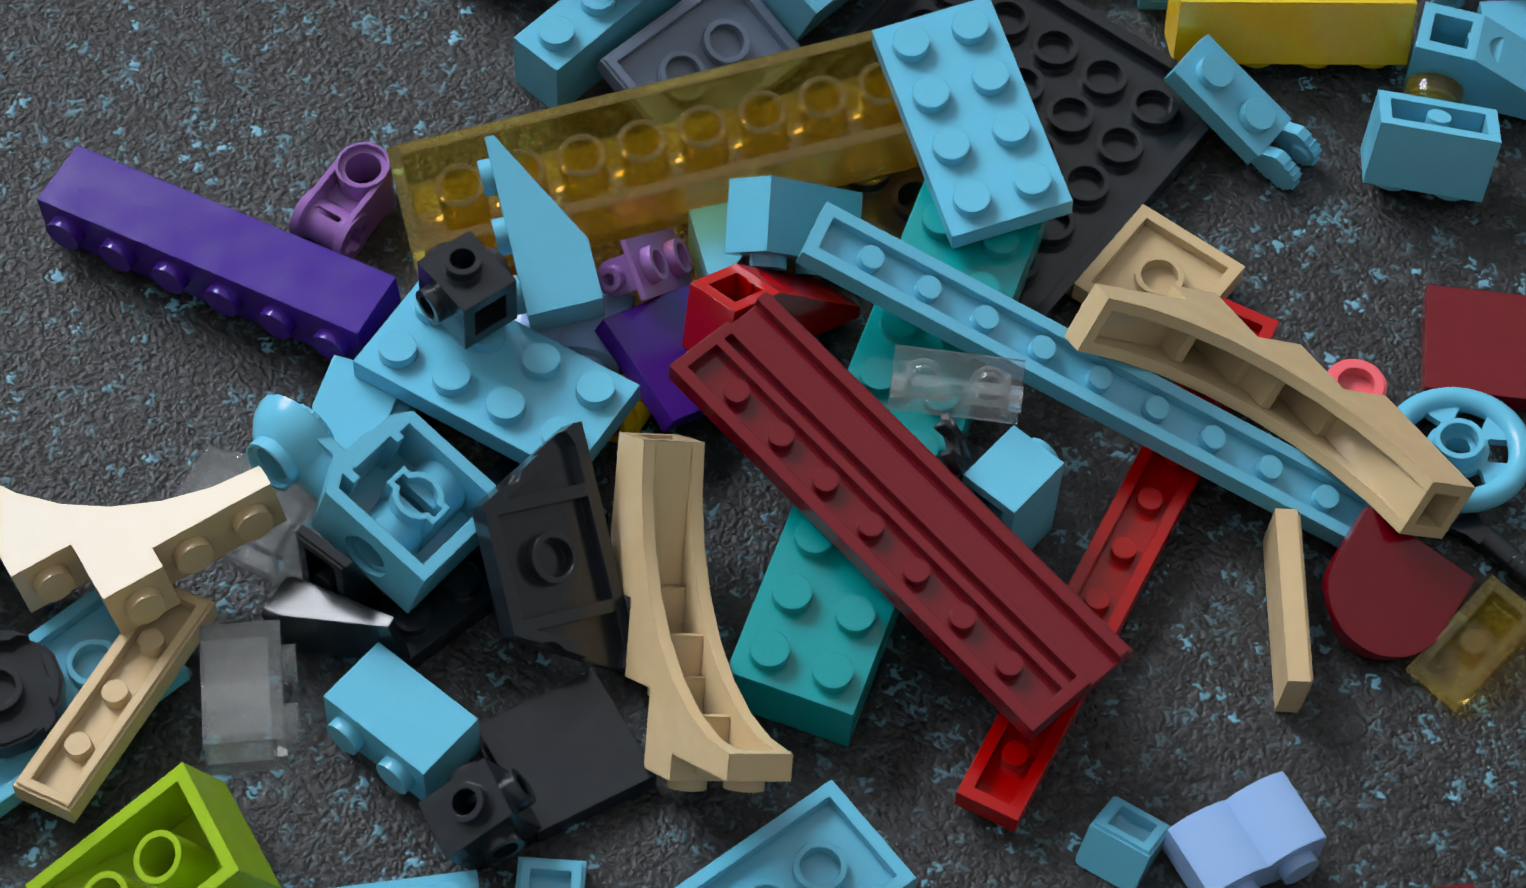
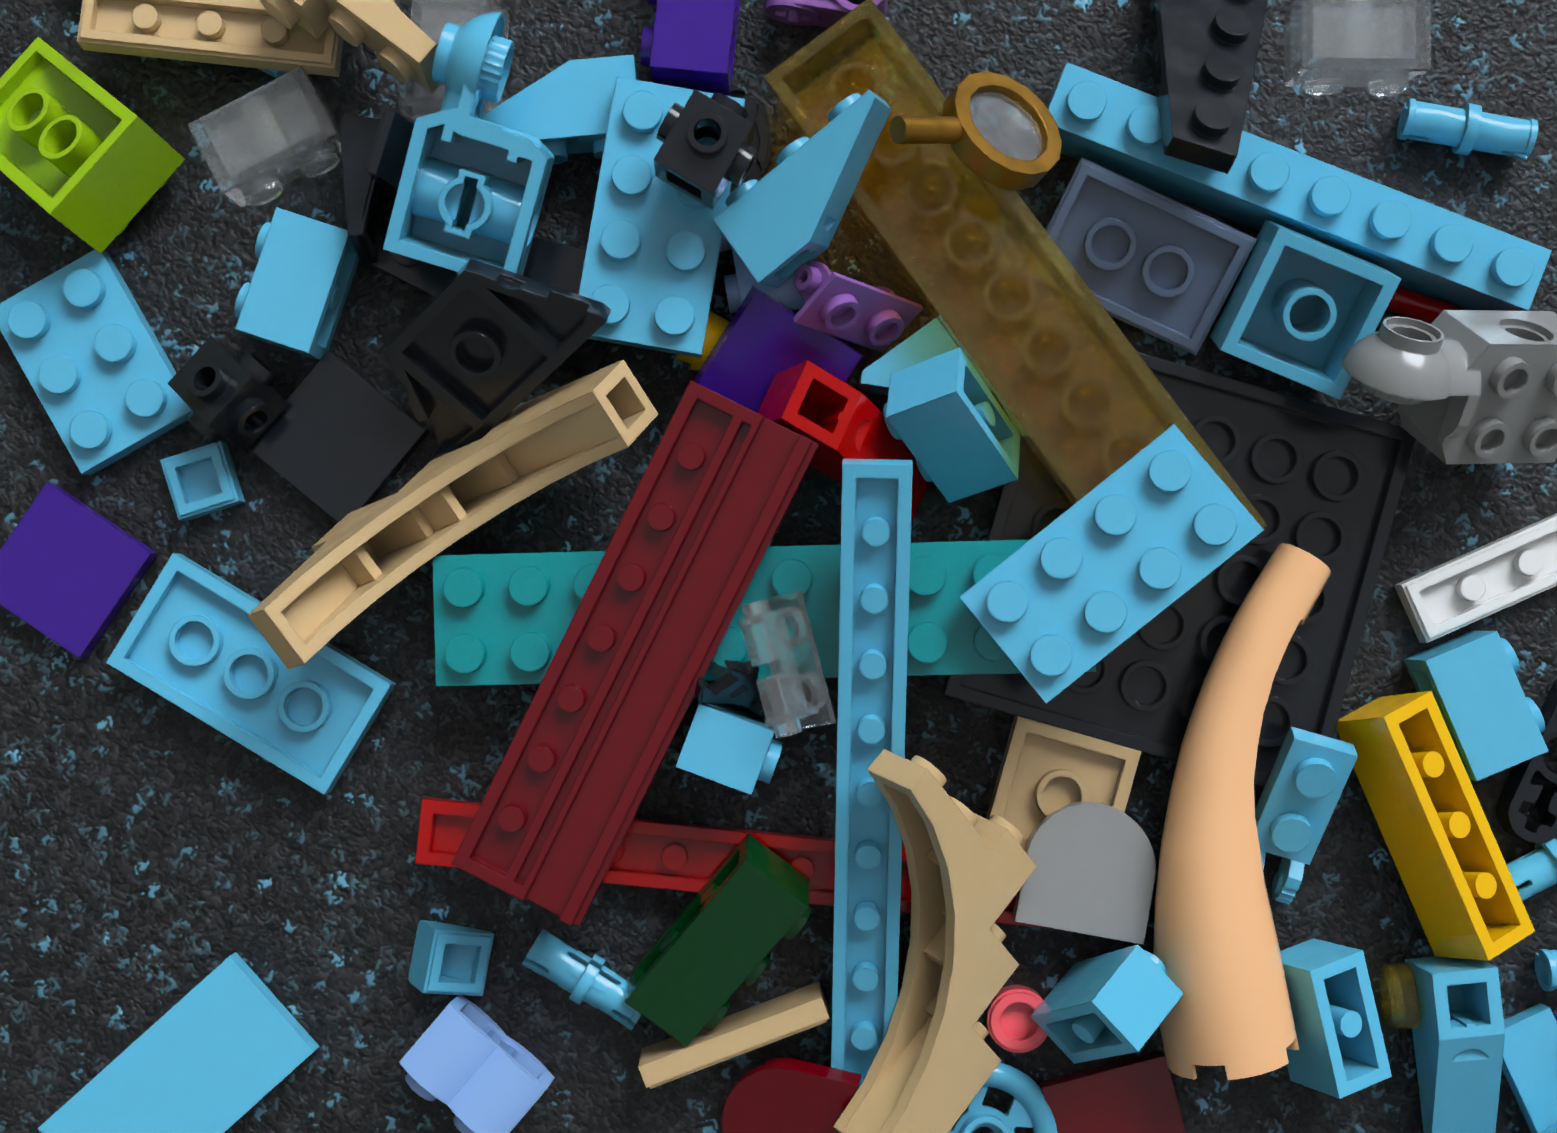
camera: 75 degrees right, 30 degrees up
none -> medium azure pin [522,928,641,1030]
none -> dark green brick [624,834,811,1047]
none -> pearl gold piece [890,71,1062,191]
none -> light grey tile [1012,801,1156,945]
none -> medium azure brick [1030,944,1184,1064]
none -> light nougat brick [1153,543,1331,1080]

